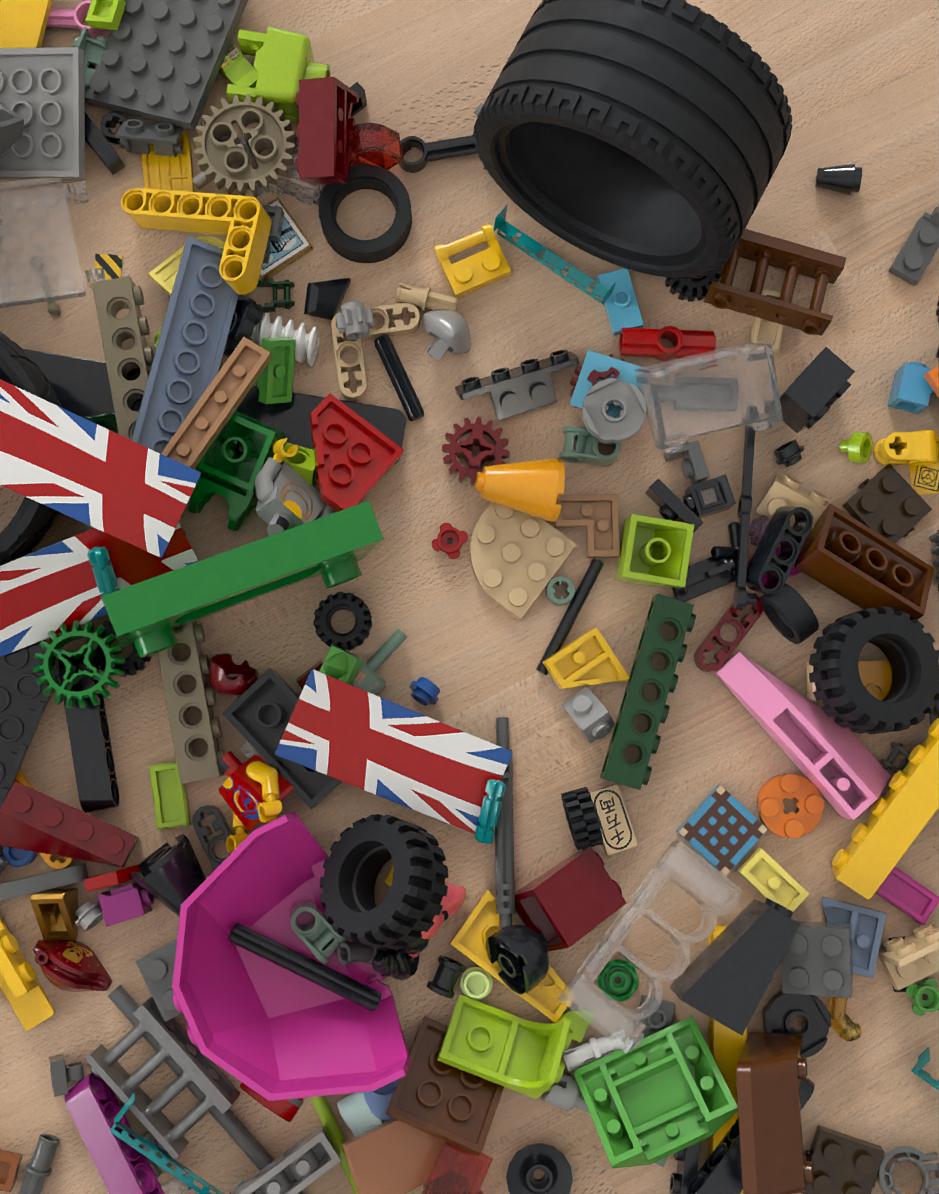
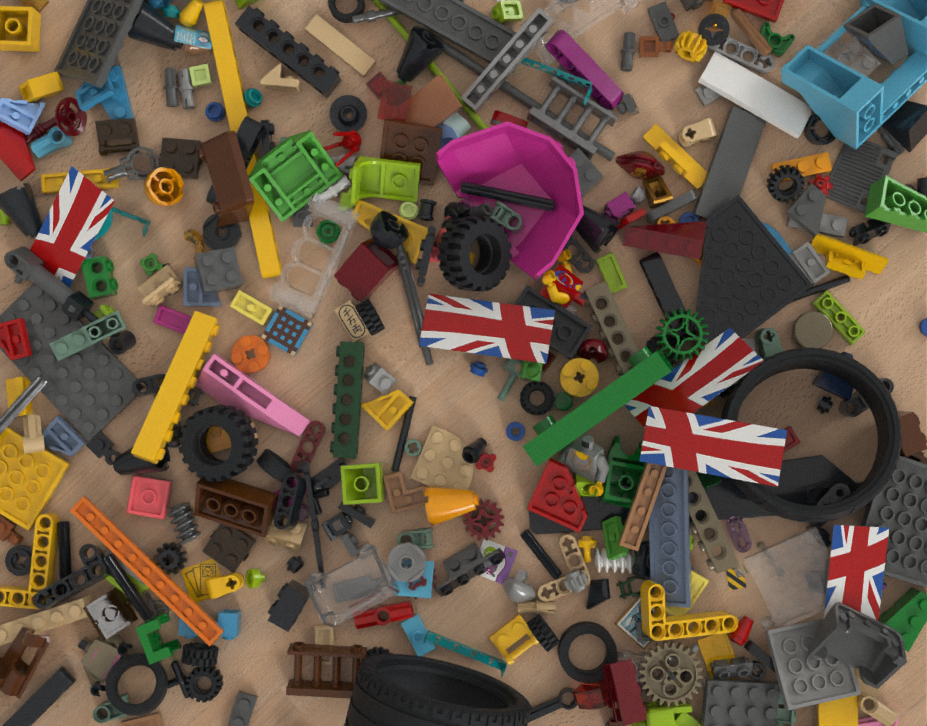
camera: 175 degrees right, 5 degrees up
teal axle [87,546,120,606] -> none
teal axle [475,779,506,844] -> none
black slope [670,898,800,1035] -> none
none -> light orange cylinder [144,167,184,206]
none -> red plant [323,130,362,167]
none -> black plate [415,226,436,287]
none -> black cone [462,438,487,464]
none -> sticker [479,538,518,584]
none -> blue plate [506,422,525,441]
none -> black tyre [526,614,560,652]
none -> green plate [554,392,573,411]
none -> yellow brick [558,358,599,397]
none -> yellow plate [578,536,597,562]
none -> beam [727,516,752,553]
none -> red cone [728,616,754,646]

